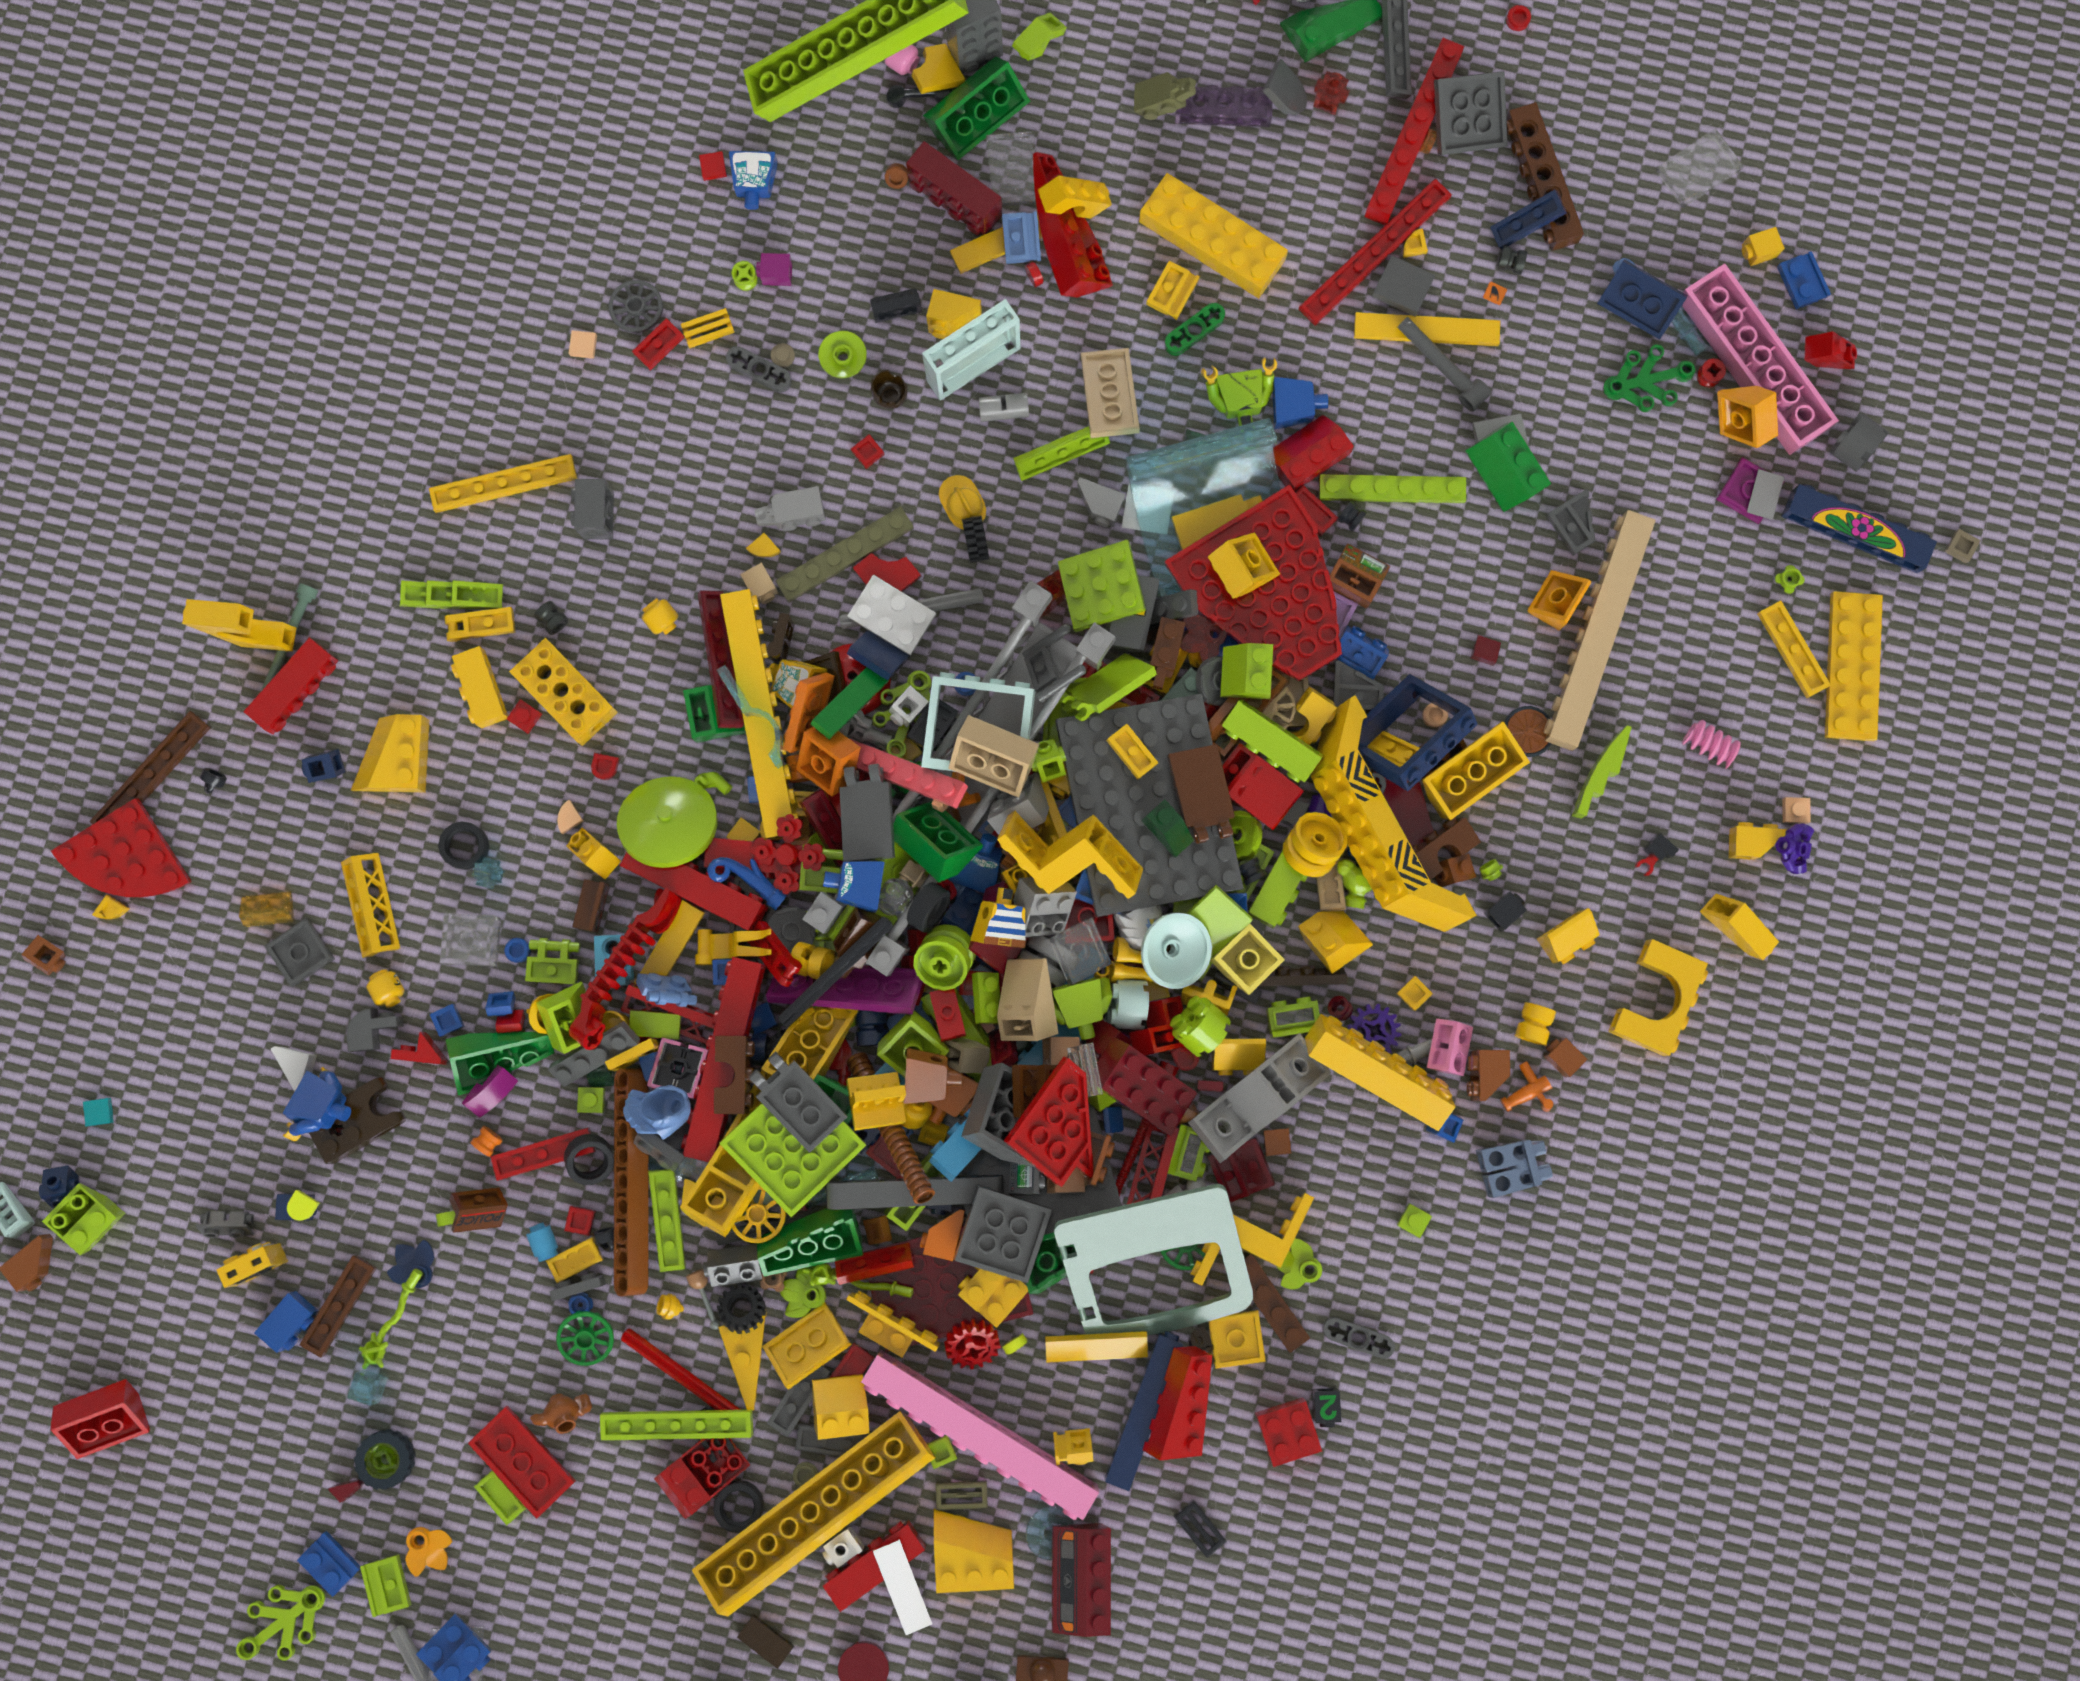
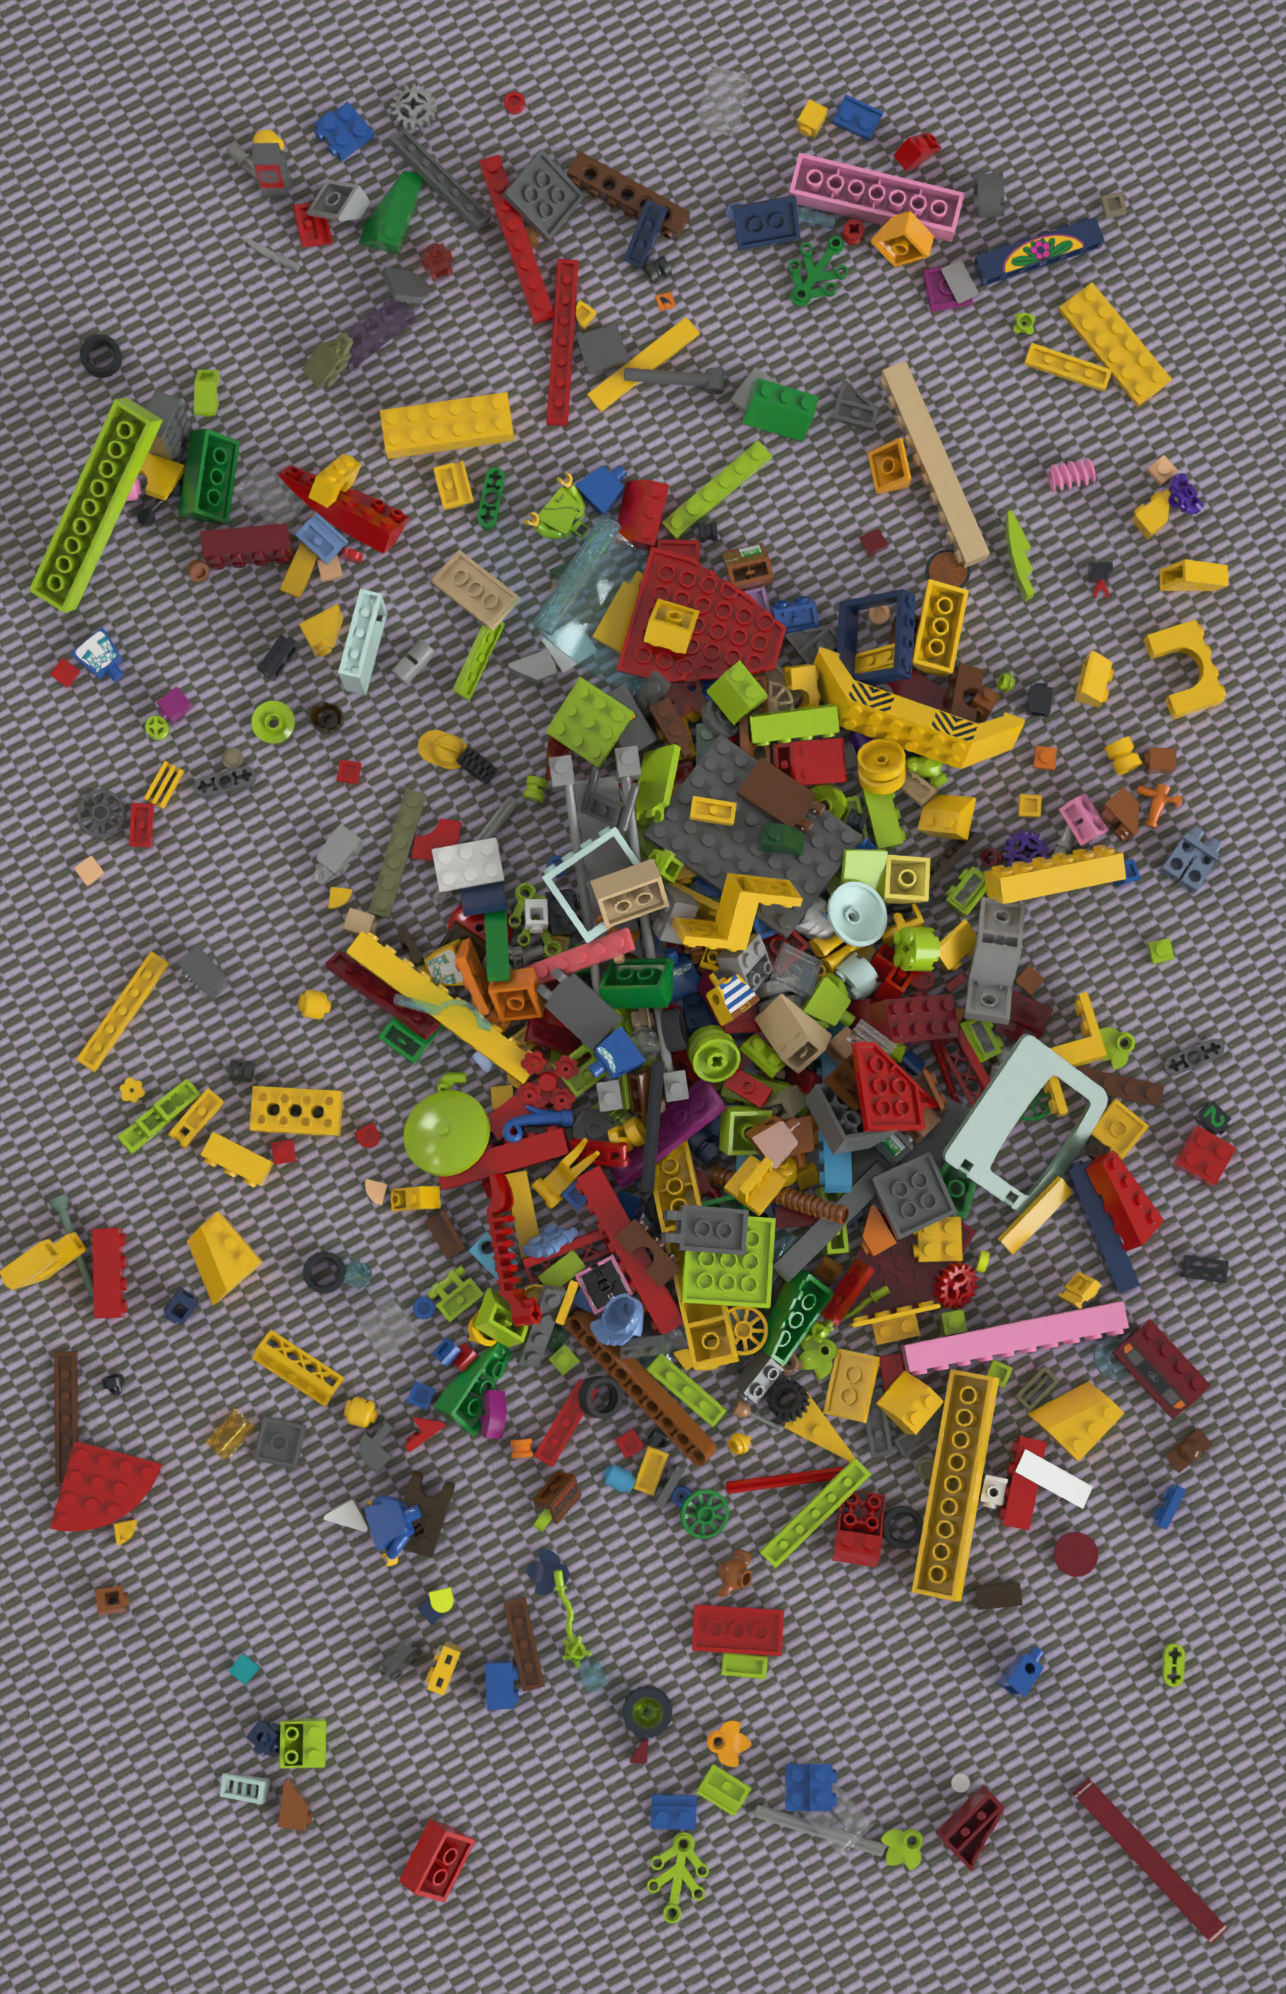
camera: 50 degrees left, 0 degrees up
none -> yellow plant [120,1078,145,1103]
none -> light nougat tile [317,555,343,582]
none -> lime wheel [523,776,548,803]
none -> lime brick [938,1310,967,1336]
none -> orange plate [1033,746,1057,771]

